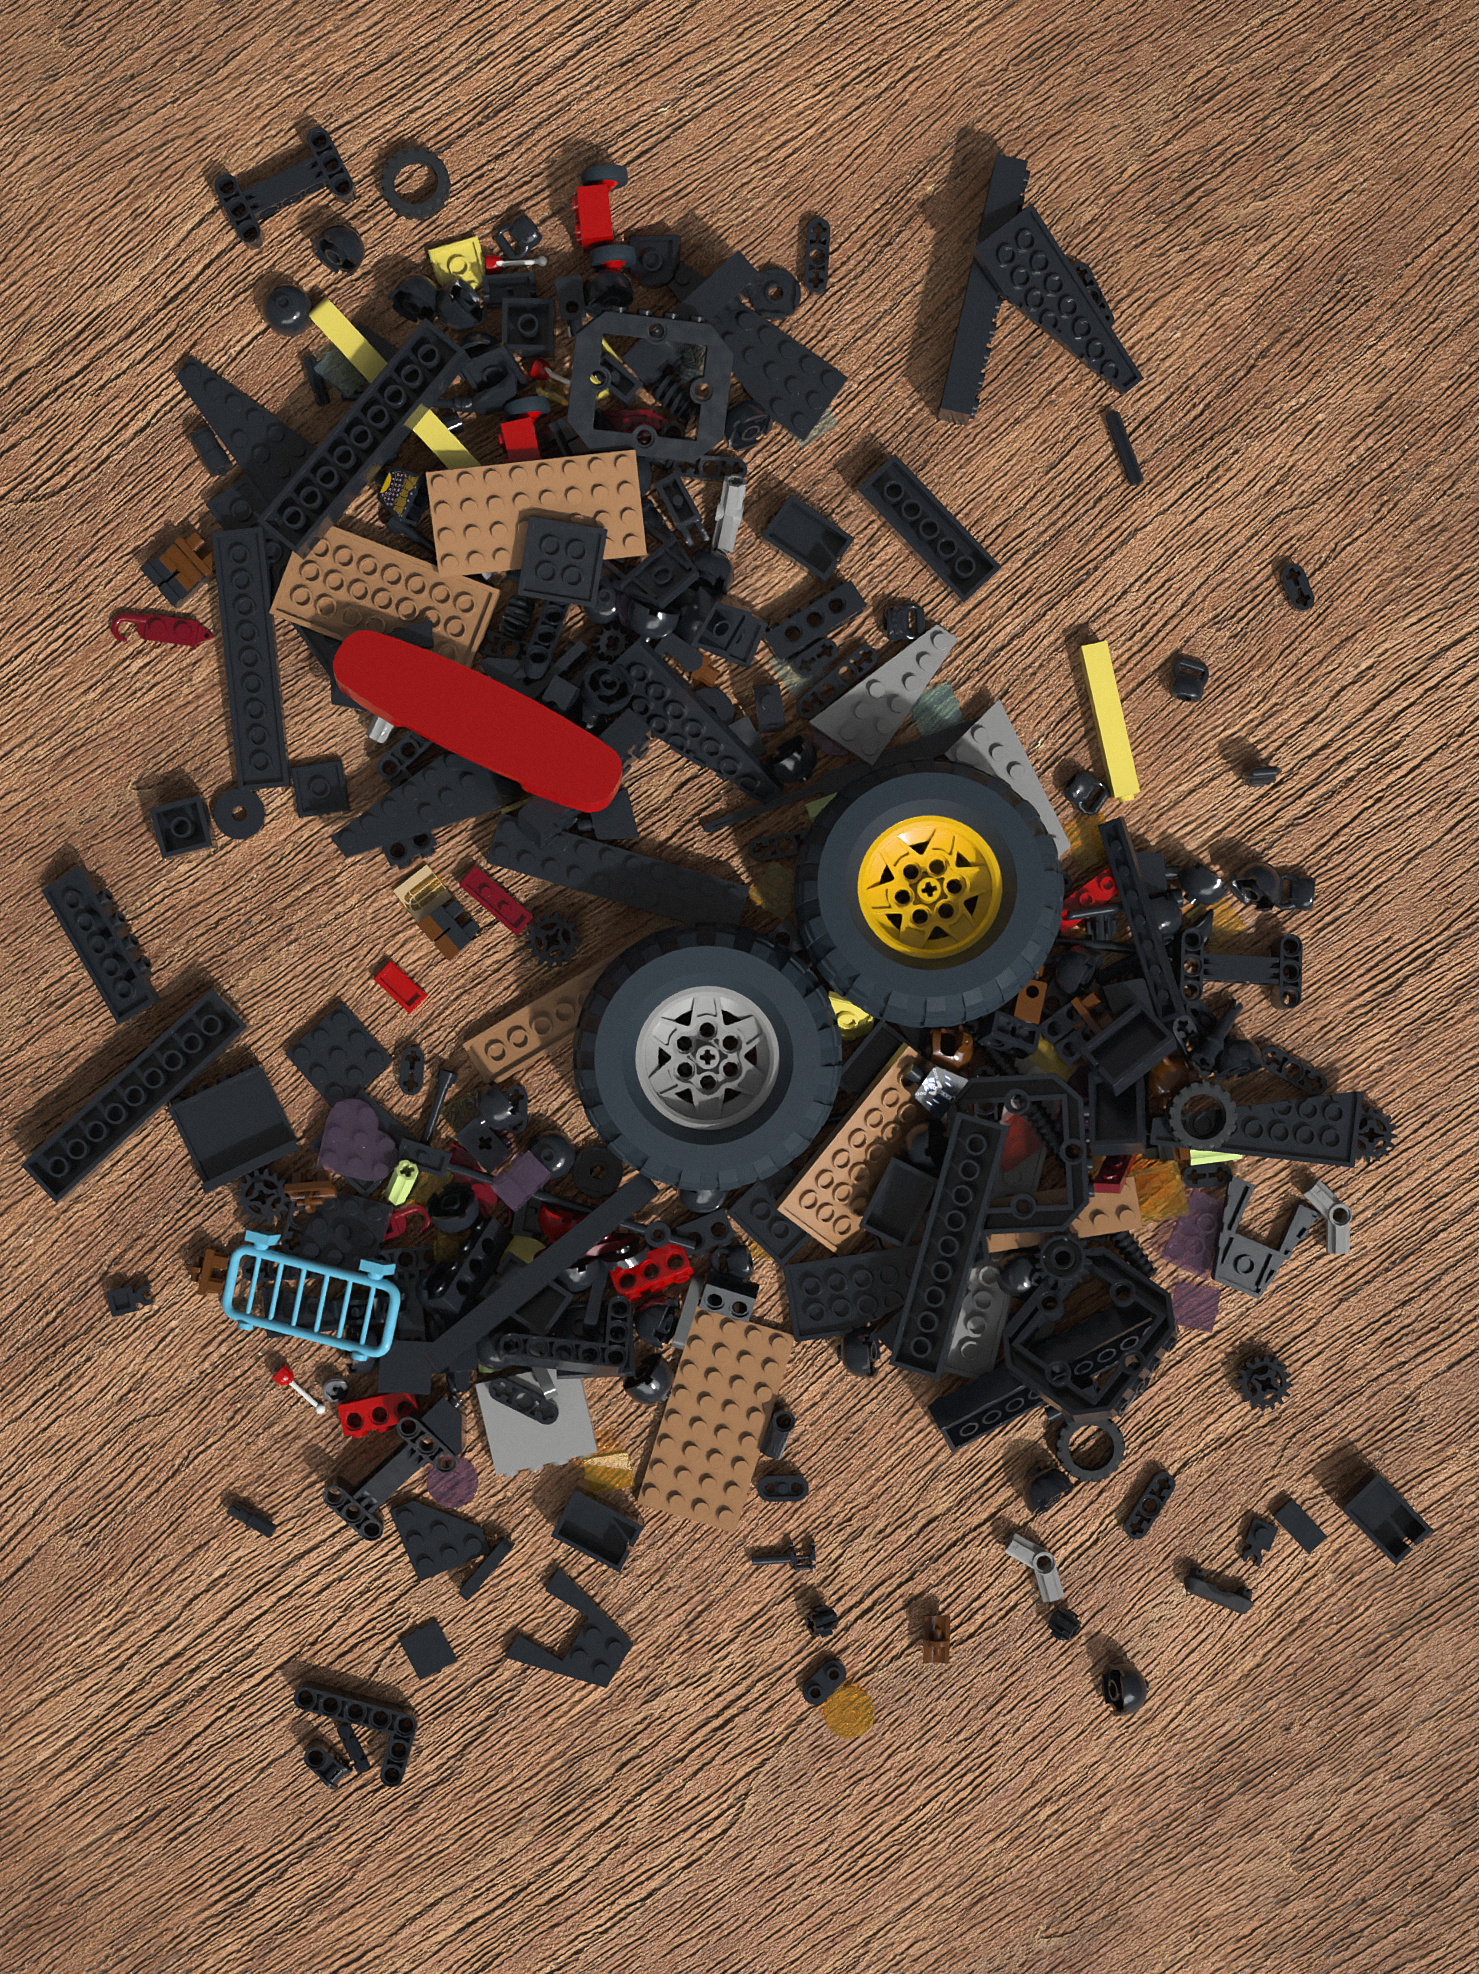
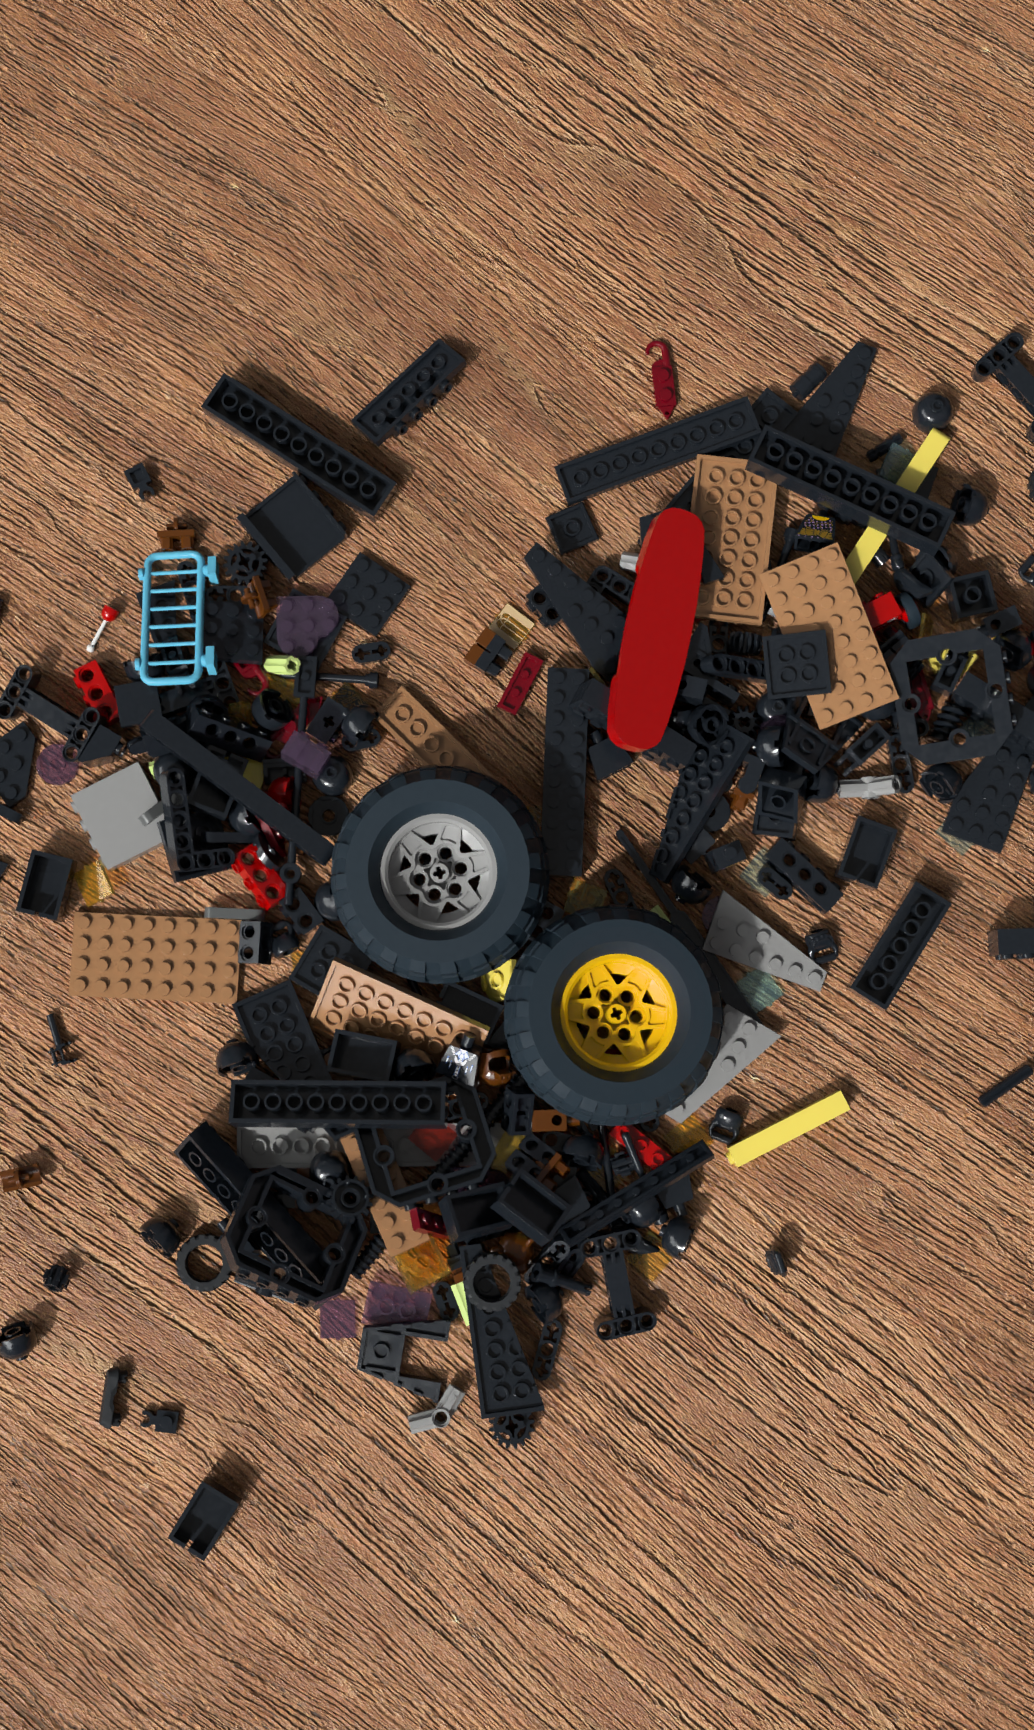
camera: 65 degrees right, 5 degrees down
hips [140,531,216,609] -> none
black brick [149,795,218,860] -> none
black tile [214,788,267,840] -> none
black cylinder [312,224,365,277] -> none
black tile [321,1375,348,1402] -> none
red tile [373,960,429,1014] -> none
light yellow tile [428,235,486,290] -> none
black cylinder [436,278,487,332] -> none
black hinge [482,271,537,309] -> none
hinge [485,254,547,275] -> none
black beam [489,1376,559,1425] -> none
black gear [525,912,581,968] -> none
red hinge [530,358,570,386] -> none
black cylinder [622,1353,674,1405] -> none
black cylinder [633,1295,680,1349] -> none
black plate [757,1474,809,1502] -> none
black piece [760,1405,795,1459] -> none
black beam [796,645,878,720] -> none
black gear [805,1604,839,1638] -> none
light grey piece [1003,1532,1064,1602] -> none
black beam [1123,1470,1176,1540] -> none
black piece [1169,657,1209,703] -> none
black cylinder [1229,862,1282,912] -> none
black gear [1235,1354,1293,1411] -> none
black tile [1272,1498,1327,1554] -> none
black piece [1275,872,1316,911] -> none
black beam [1279,564,1315,612] -> none

